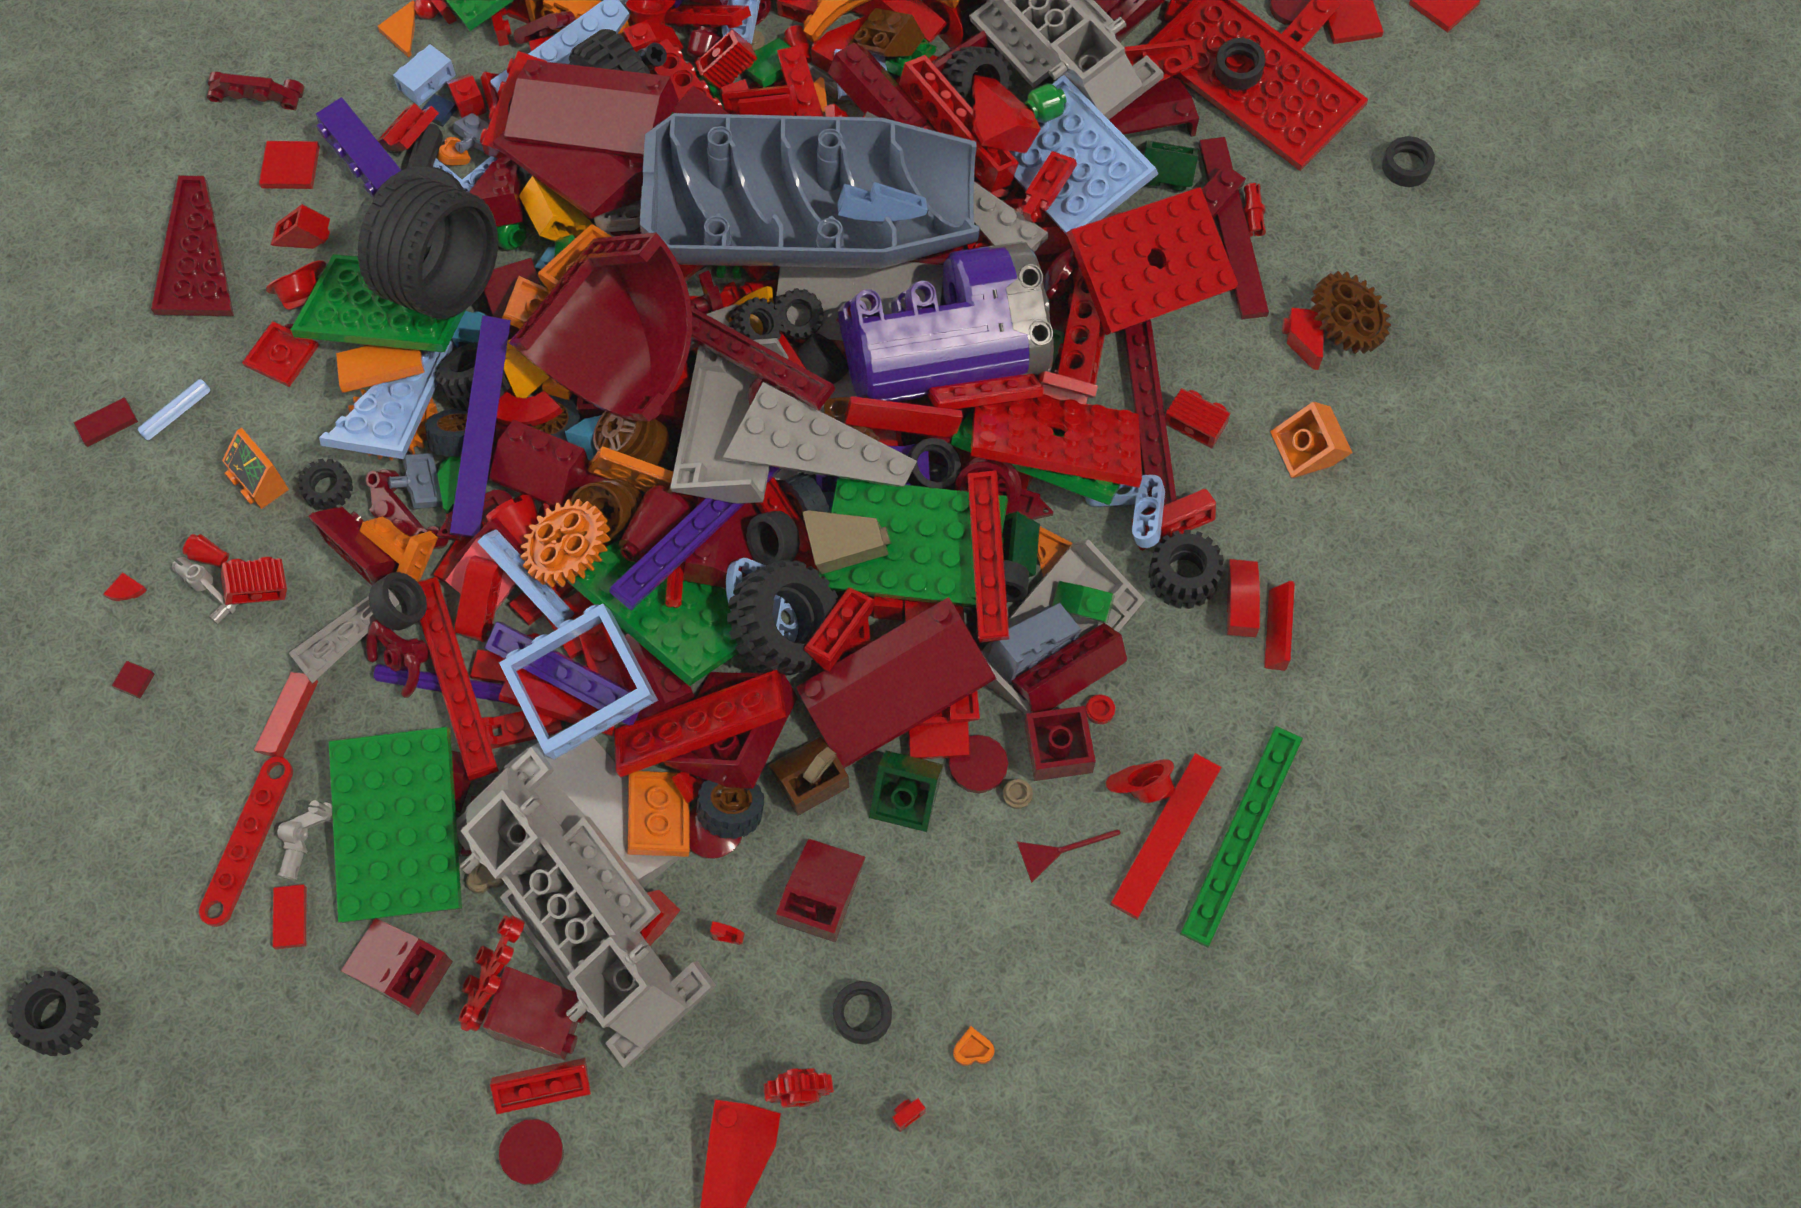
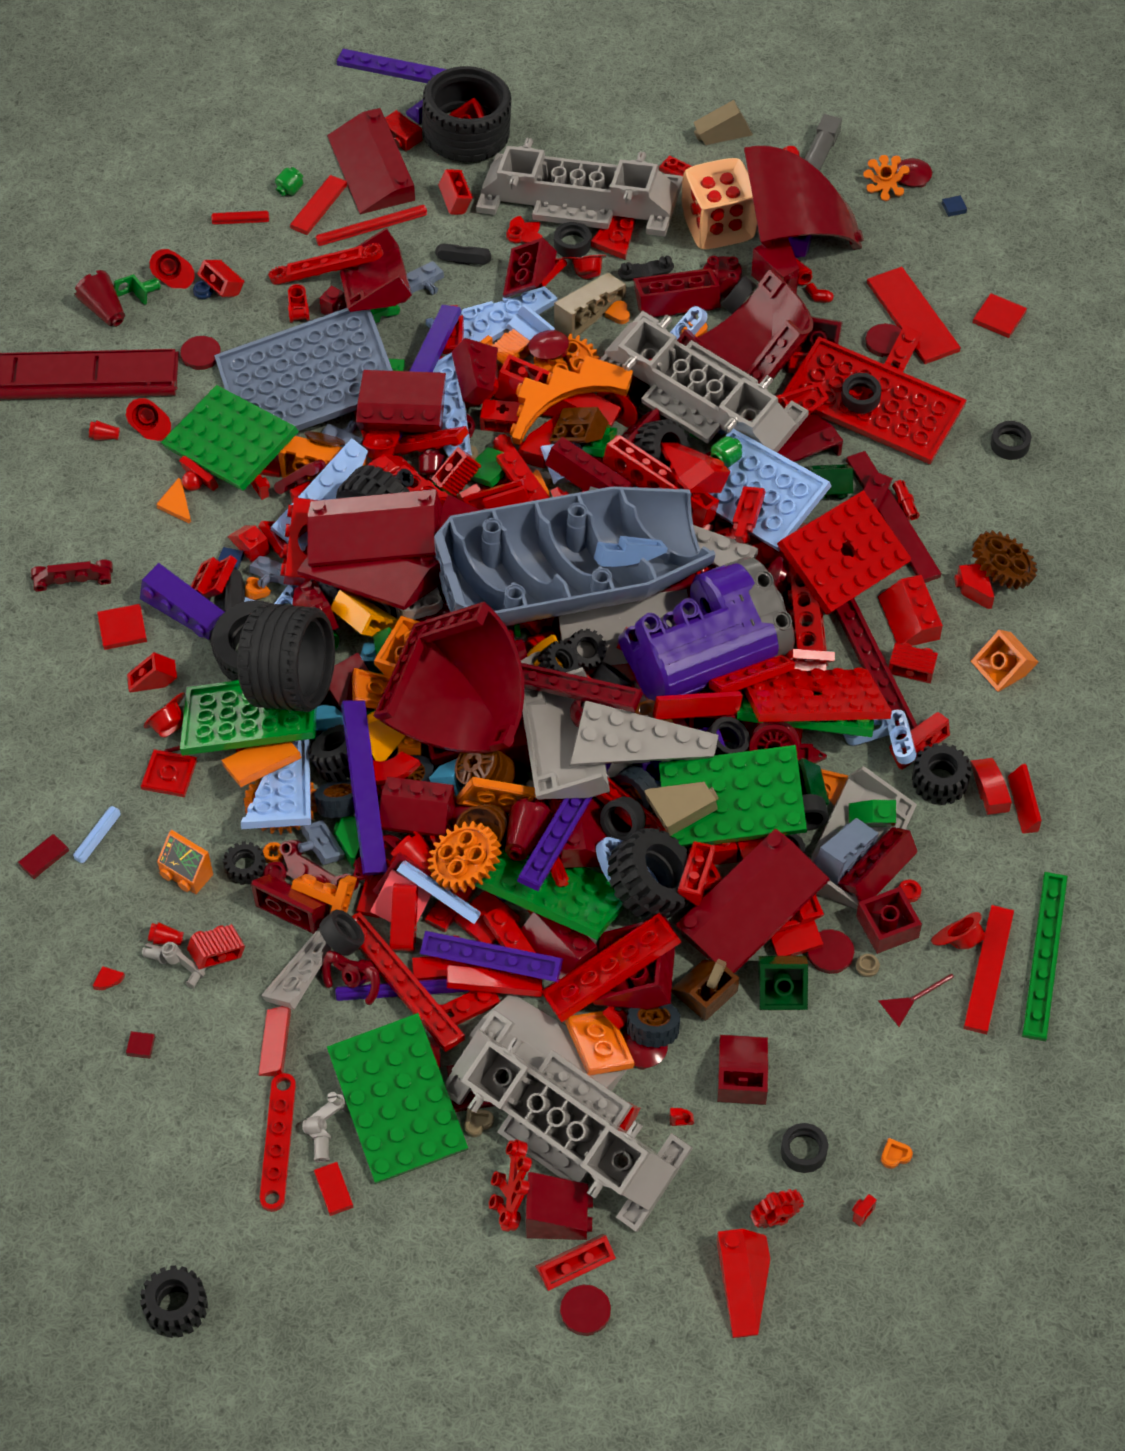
camera: 15 degrees left, 10 degrees down
dark red wing [151,175,234,316] -> none
dark red slope [341,918,453,1016] -> none
light blue hinge [393,44,456,106] -> none
light blue window [499,604,658,760] -> none
red tile [968,470,1010,642] -> none
none -> orange bush [263,842,284,863]
none -> dark red tile [264,862,287,880]
none -> red slope [878,575,943,646]

